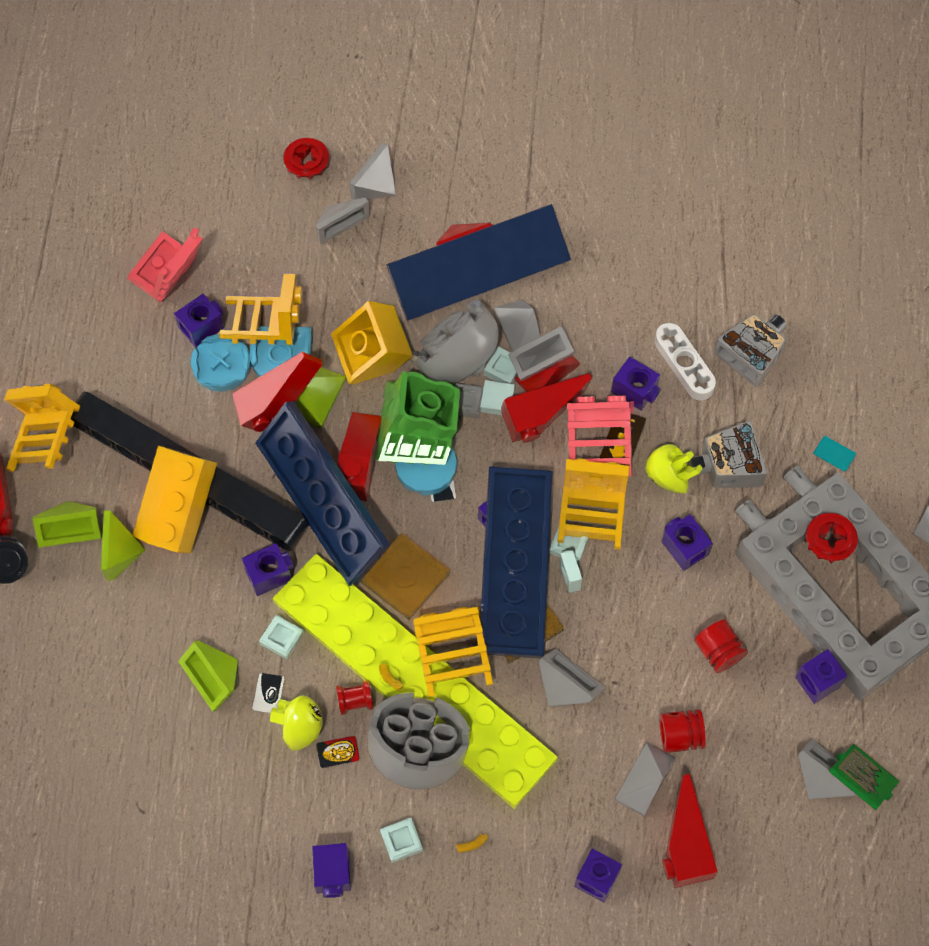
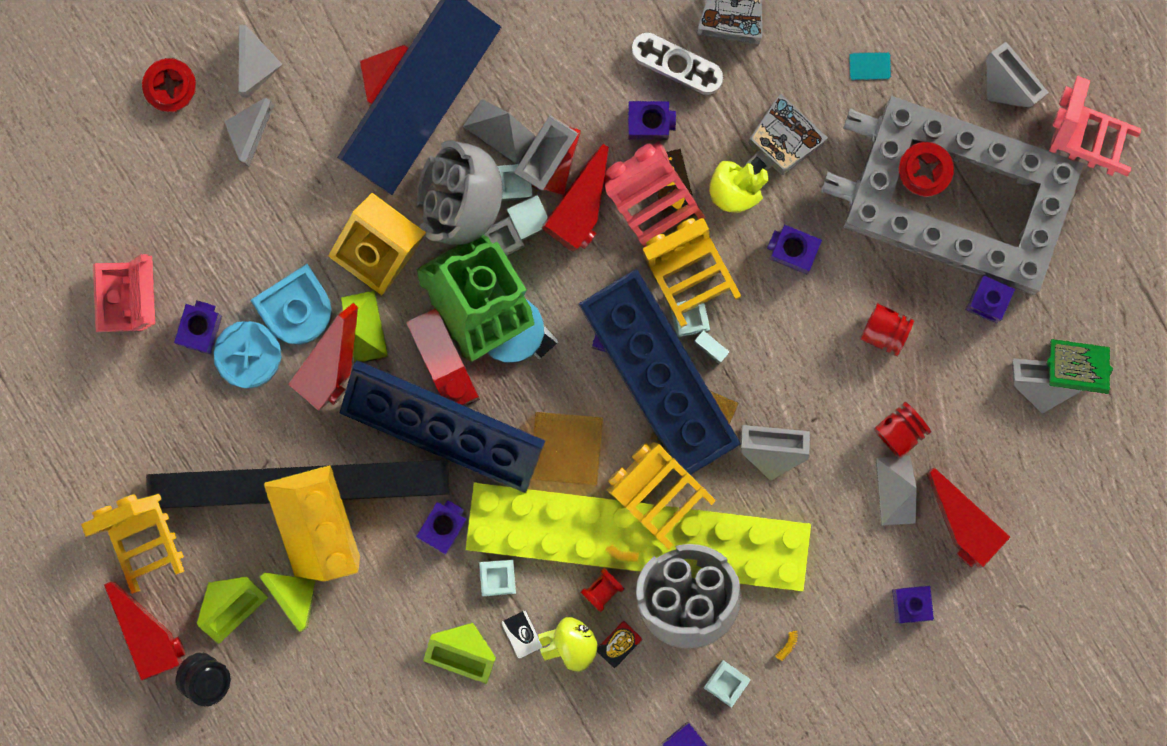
camera: 35 degrees left, 20 degrees up
yellow plate [219,274,302,345] -> none

